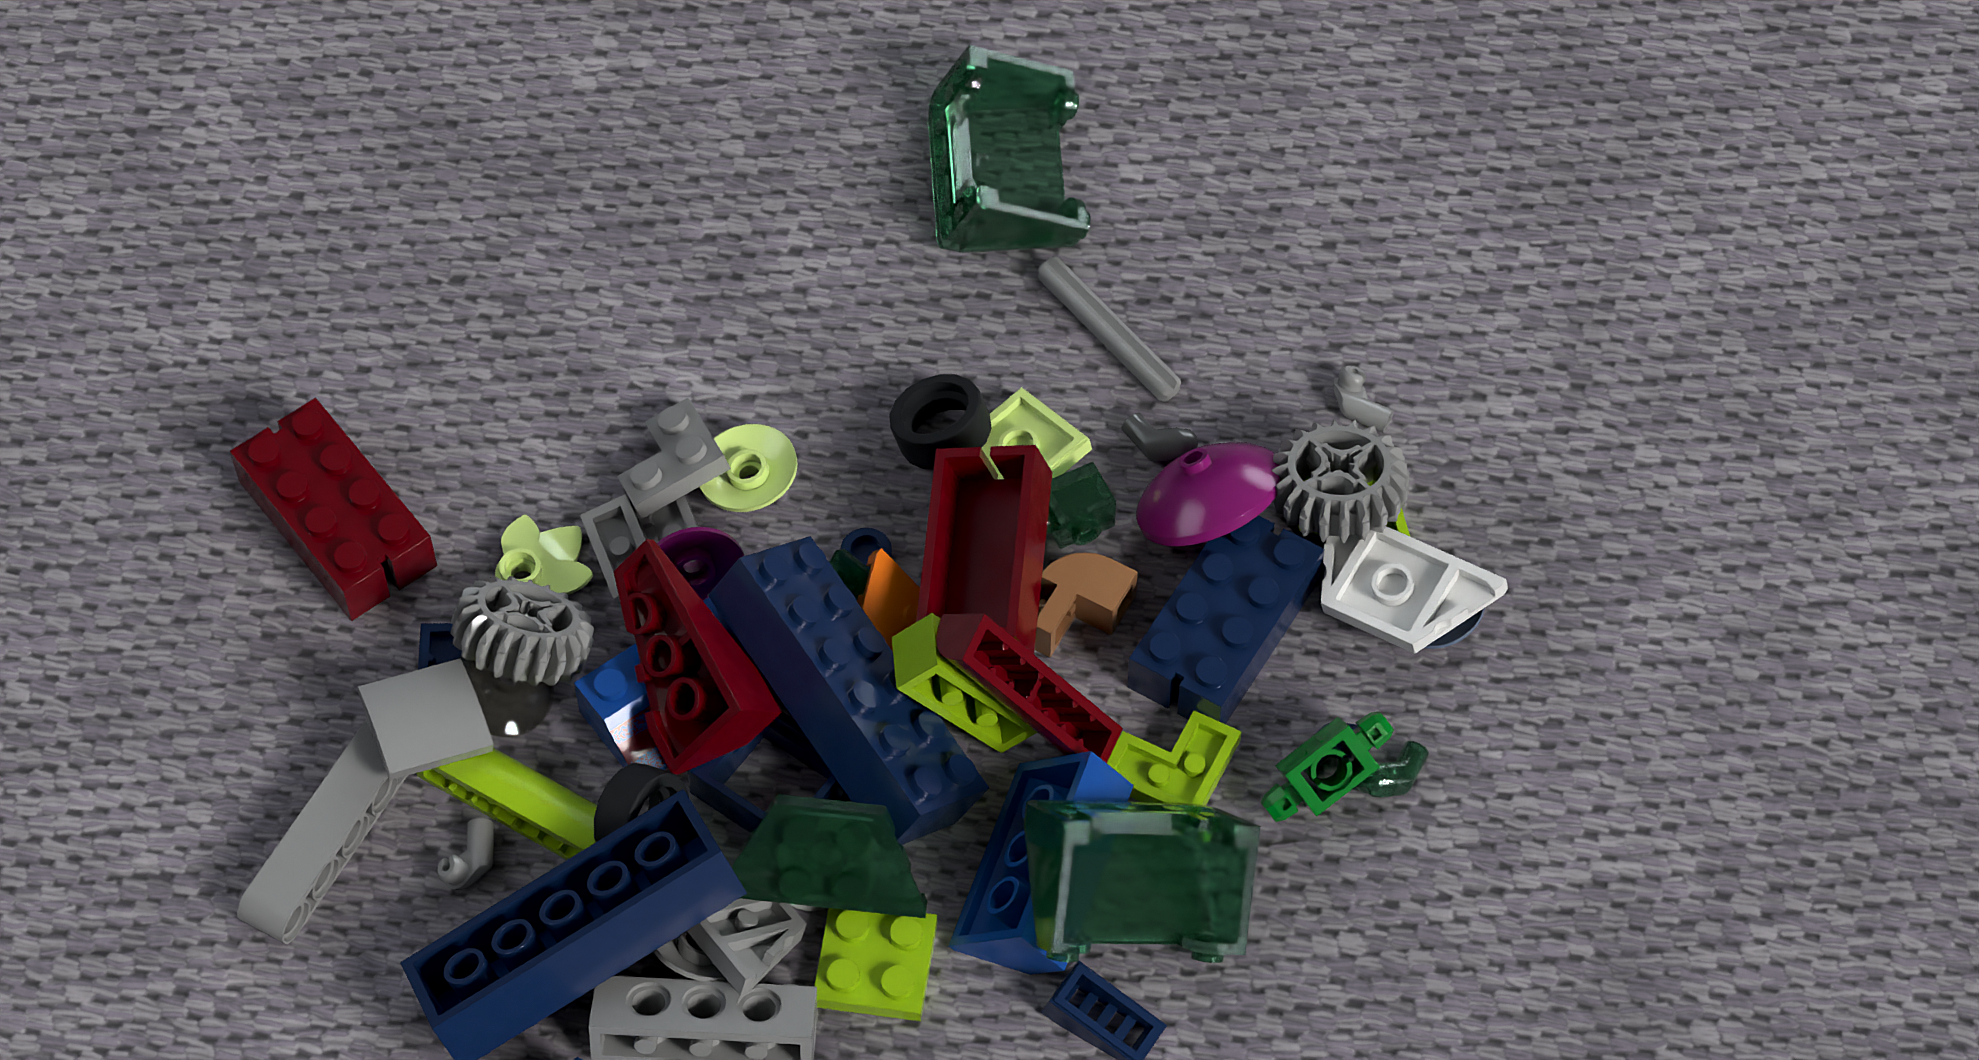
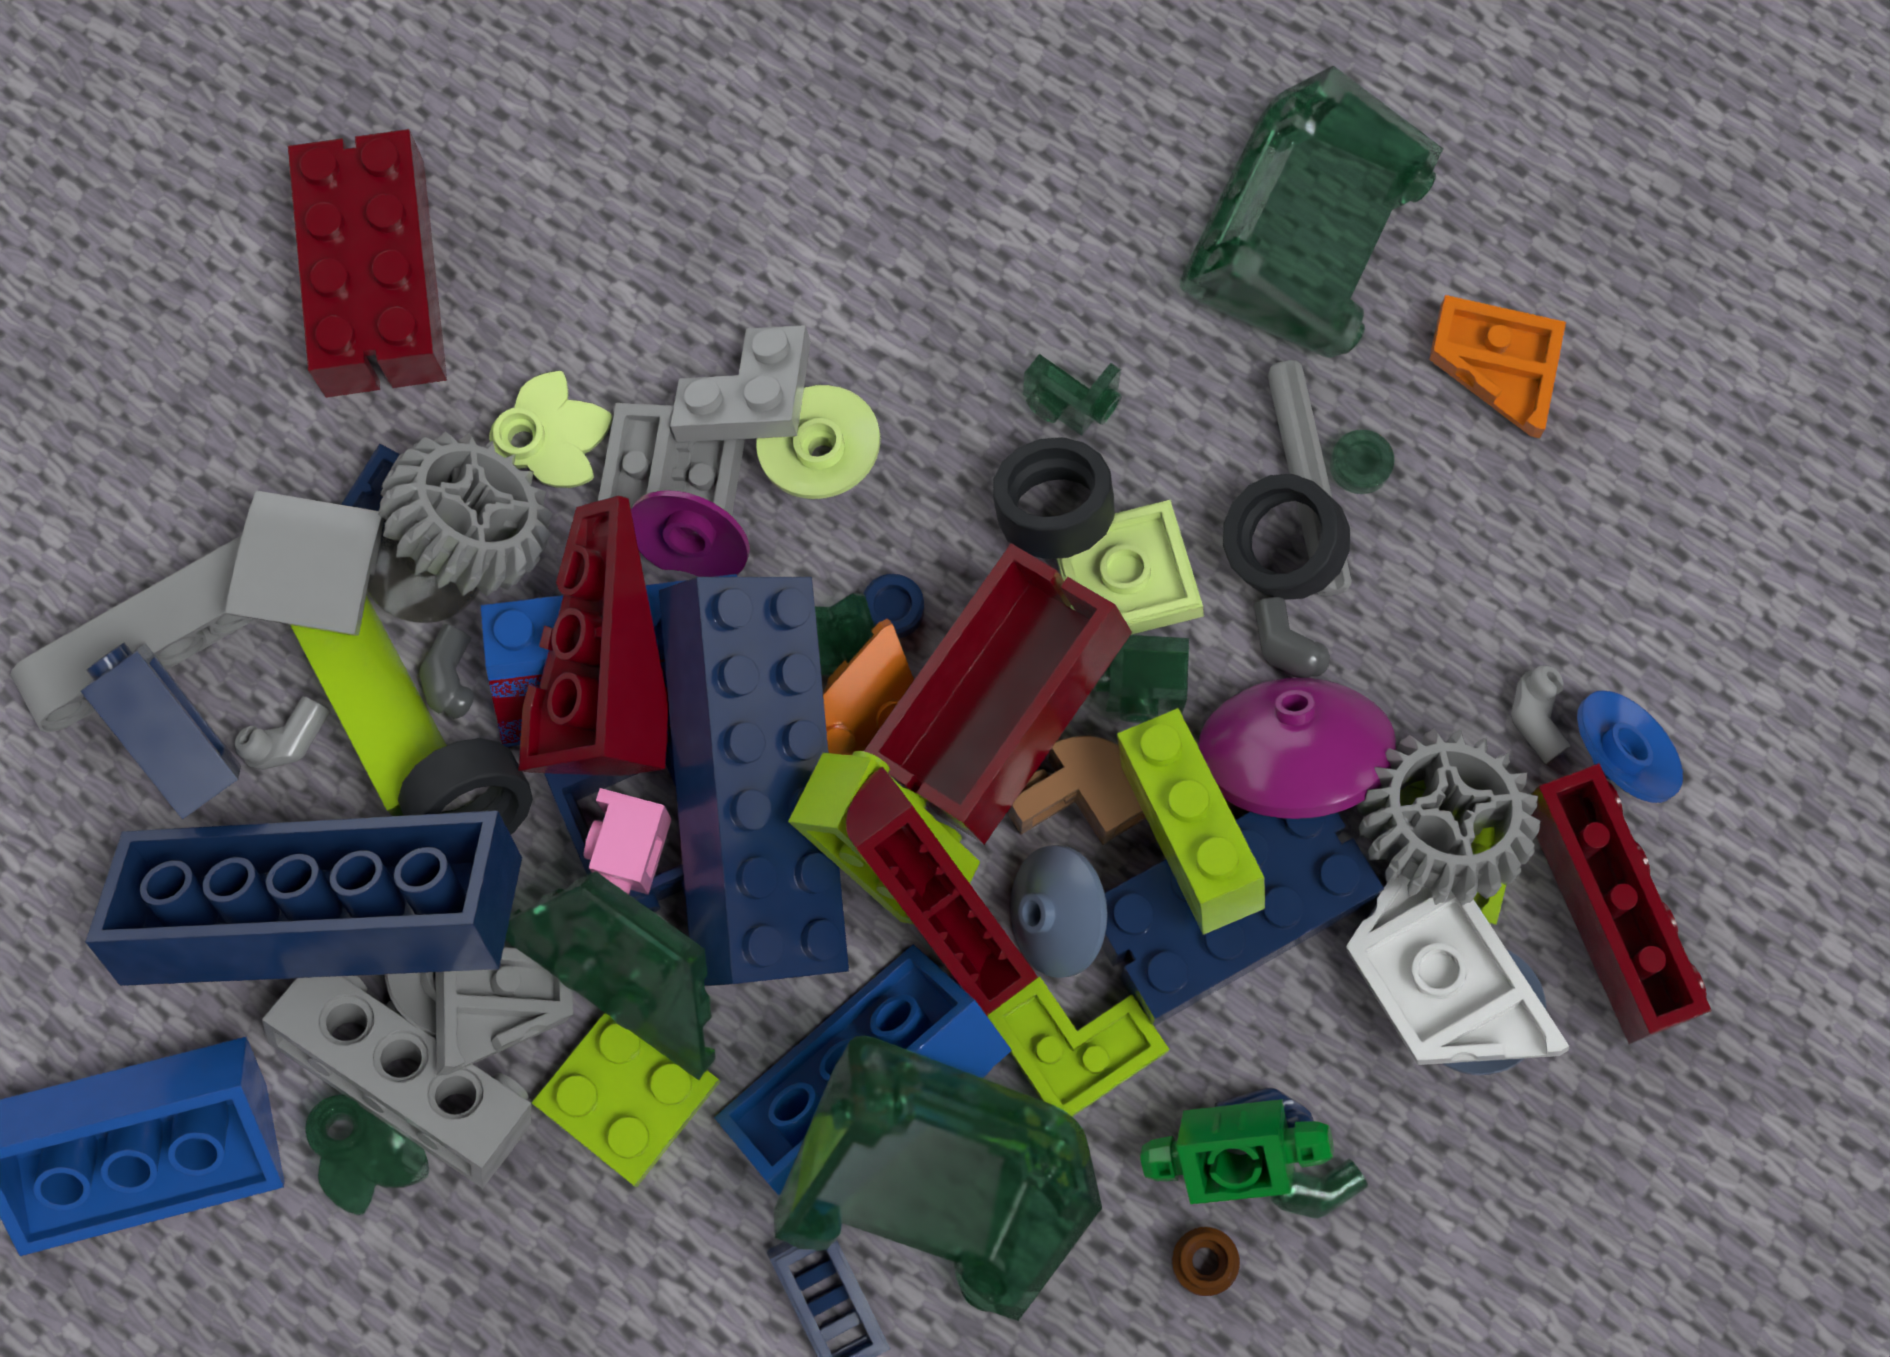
camera: 30 degrees right, 15 degrees up
none -> dark blue window [80,642,241,820]
none -> dark grey arm [419,624,474,719]
none -> bright pink brick [584,788,672,899]
none -> sand blue dish [1010,845,1107,978]
none -> clear green bracket [1023,354,1123,436]
none -> lime brick [1117,708,1265,935]
none -> reddish brown plate [1171,1227,1240,1296]
none -> black tyre [1223,474,1350,600]
none -> clear green tile [1330,430,1395,494]
none -> orange wing [1429,295,1566,439]
none -> dark red brick [1530,764,1712,1044]
none -> blue dish [1577,691,1683,803]

